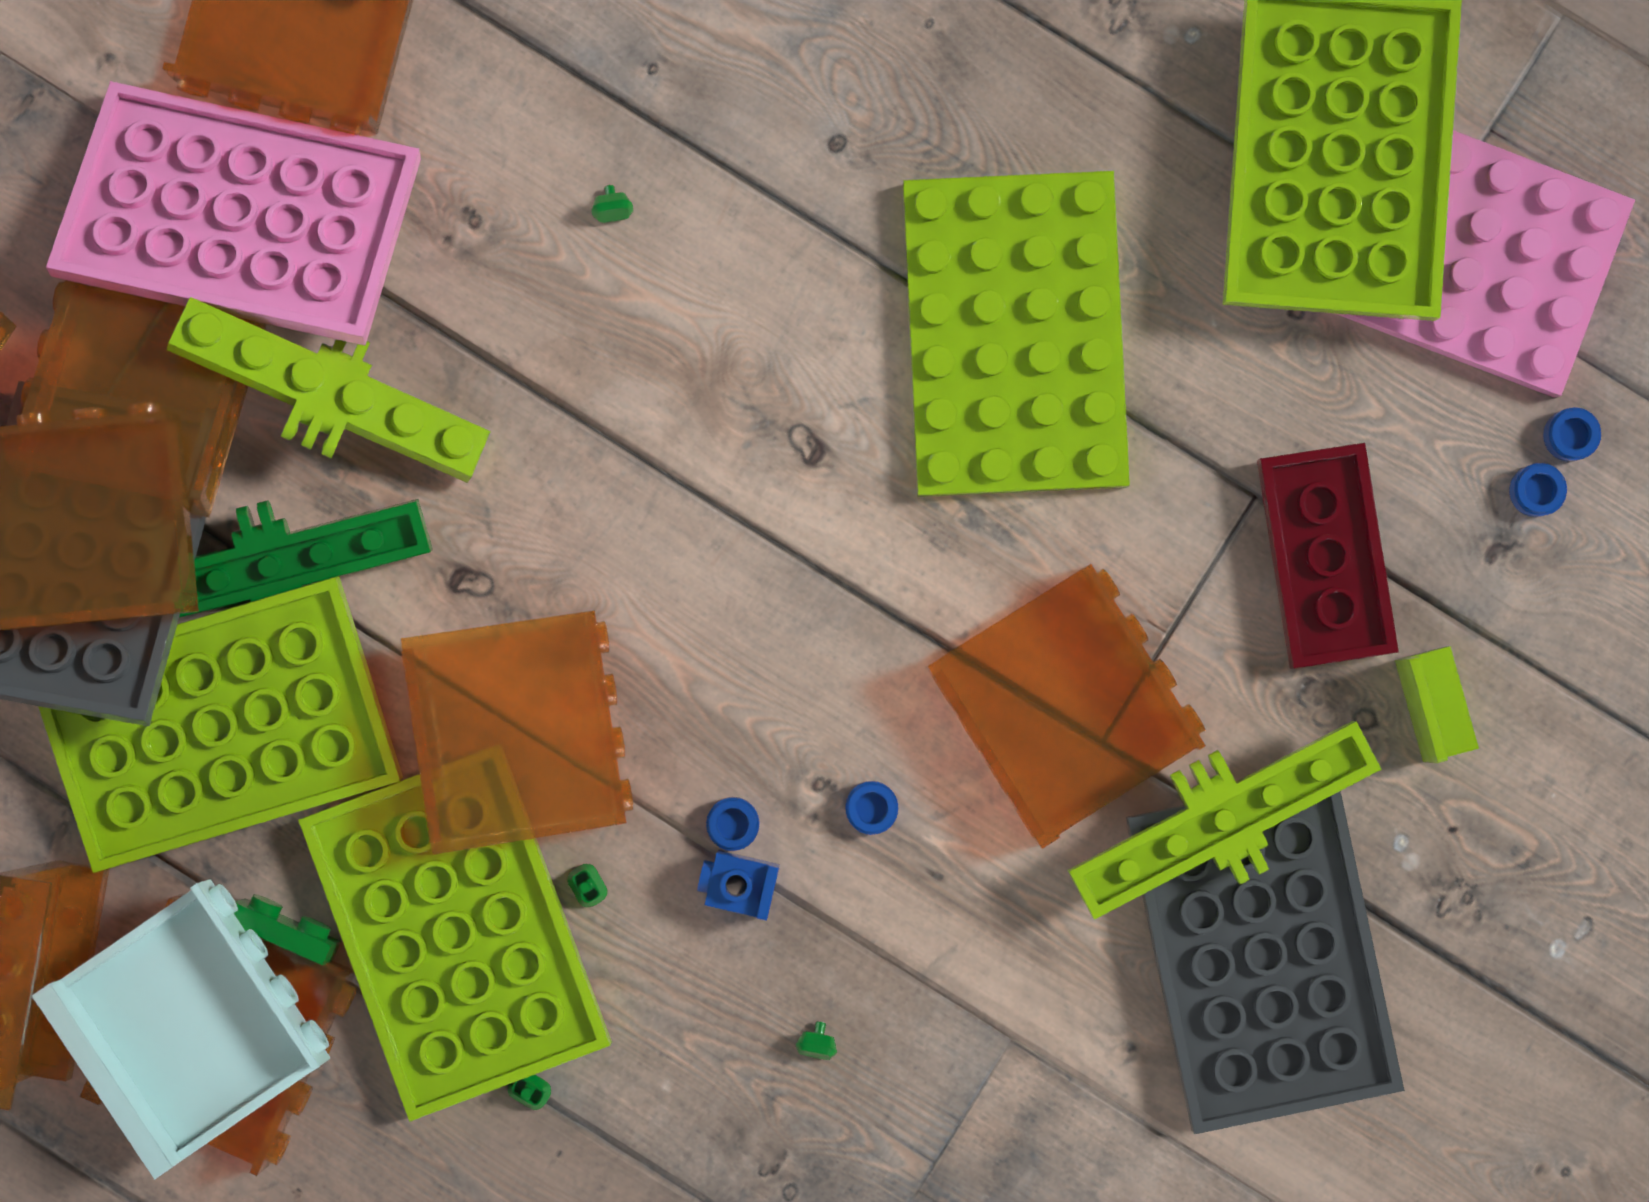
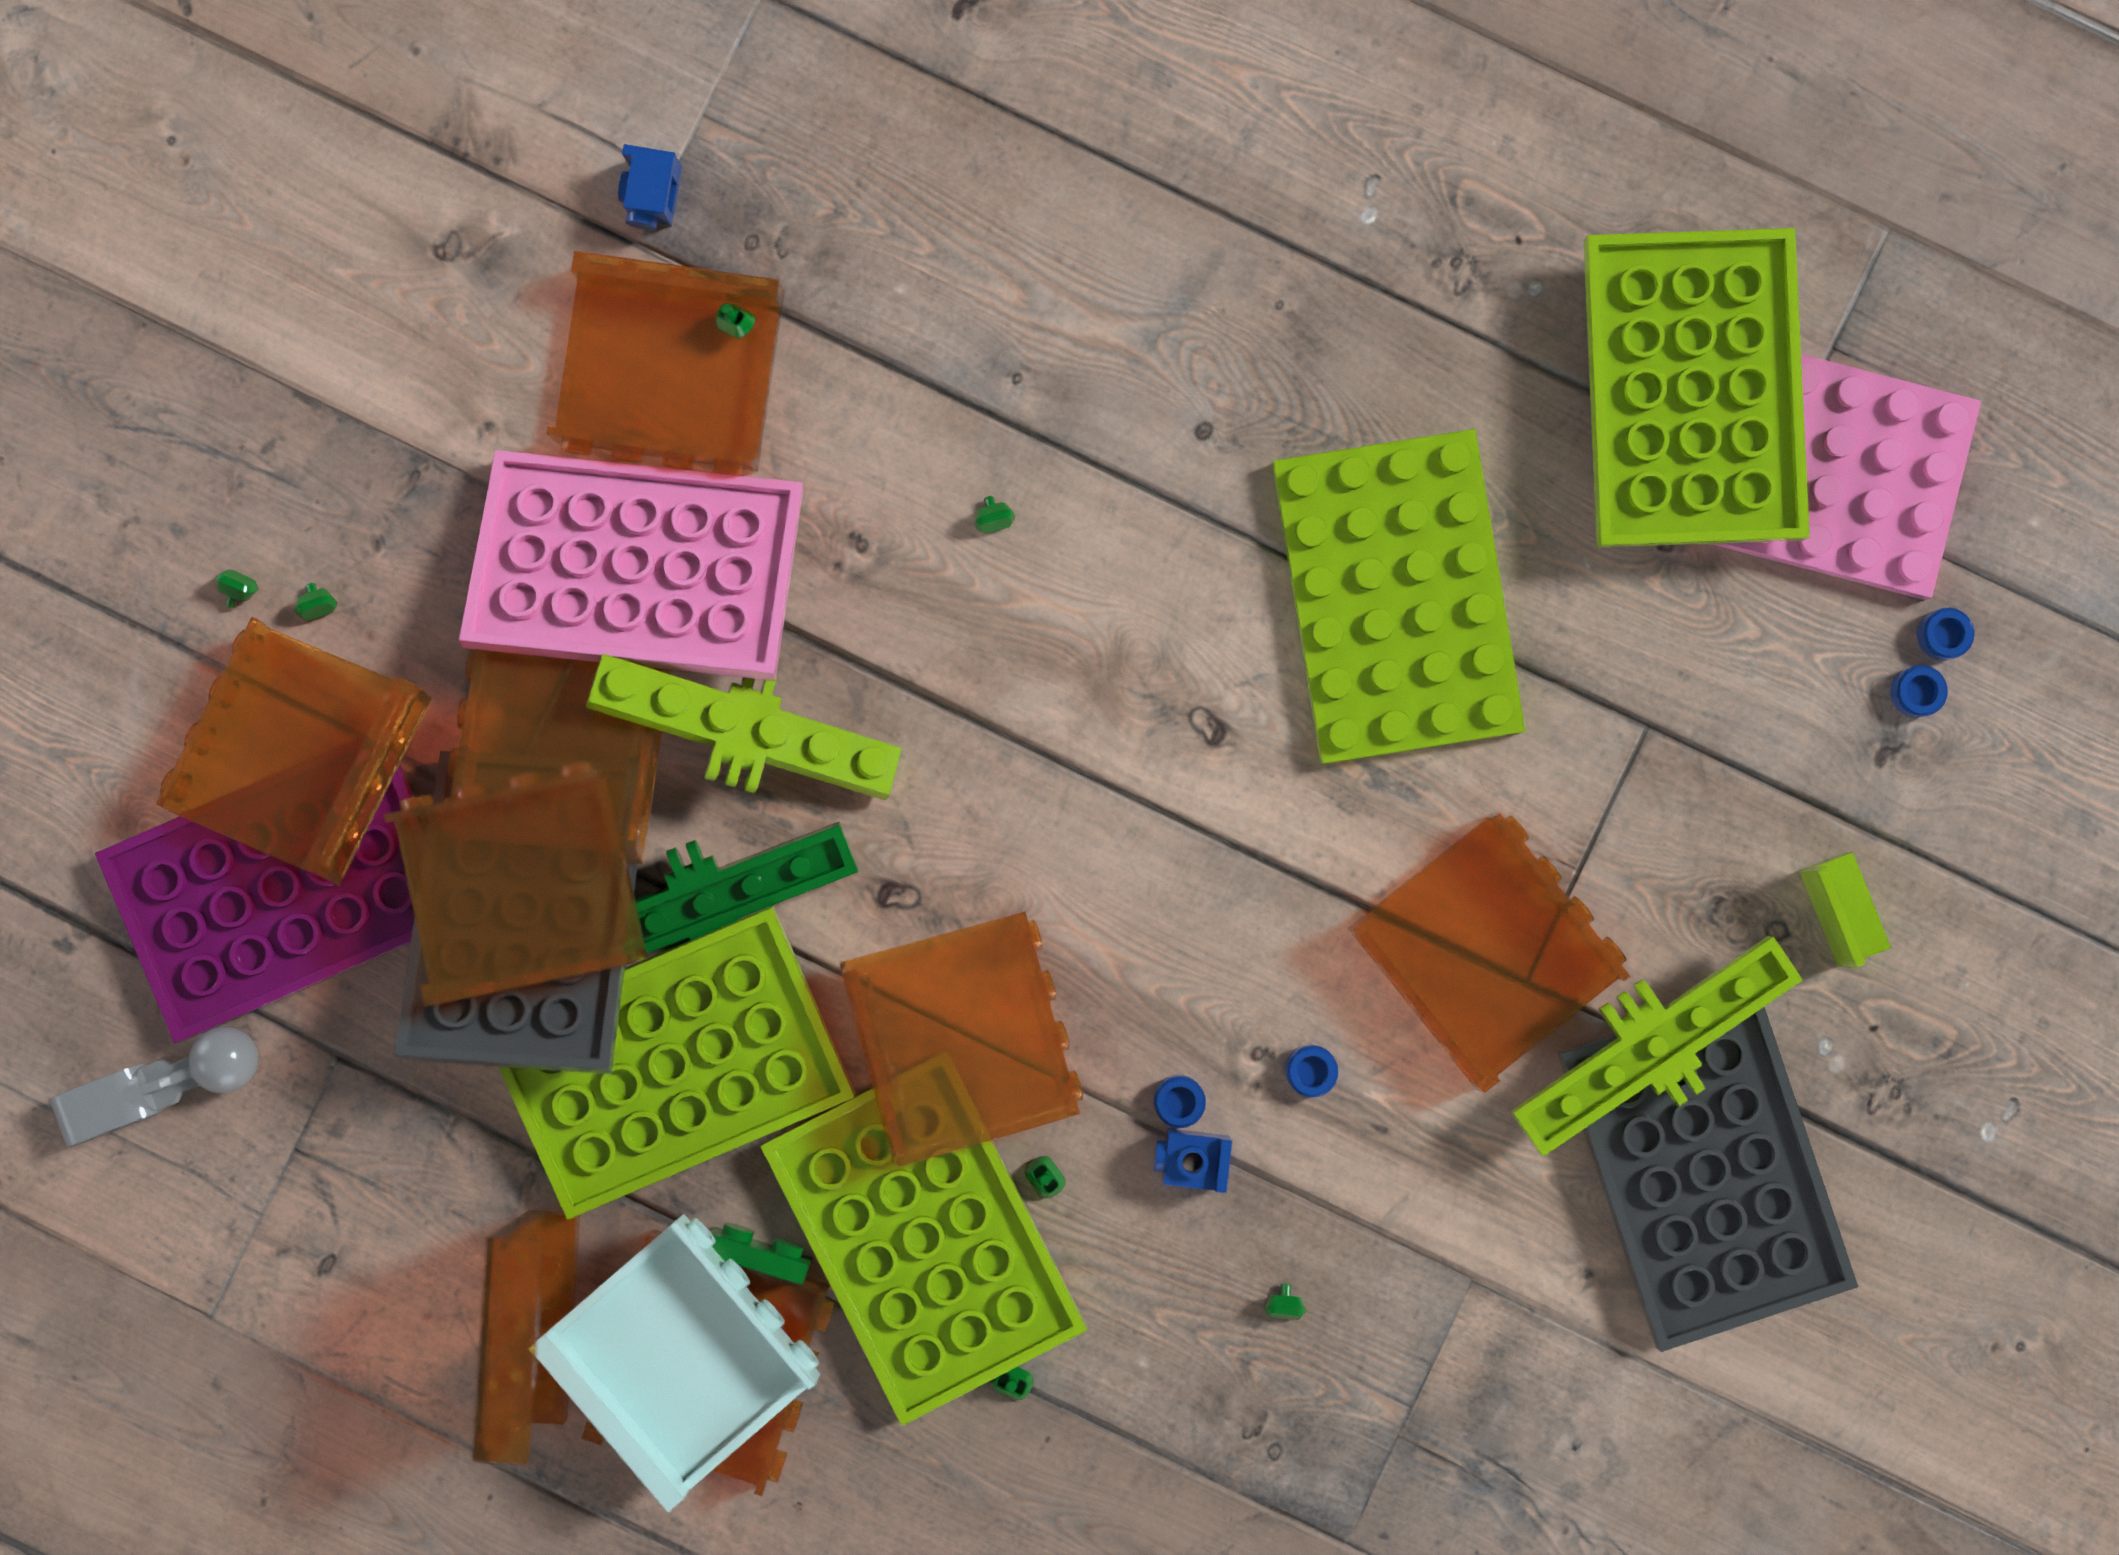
camera: 10 degrees left, 0 degrees up
dark red plate [1257,443,1399,669] -> none

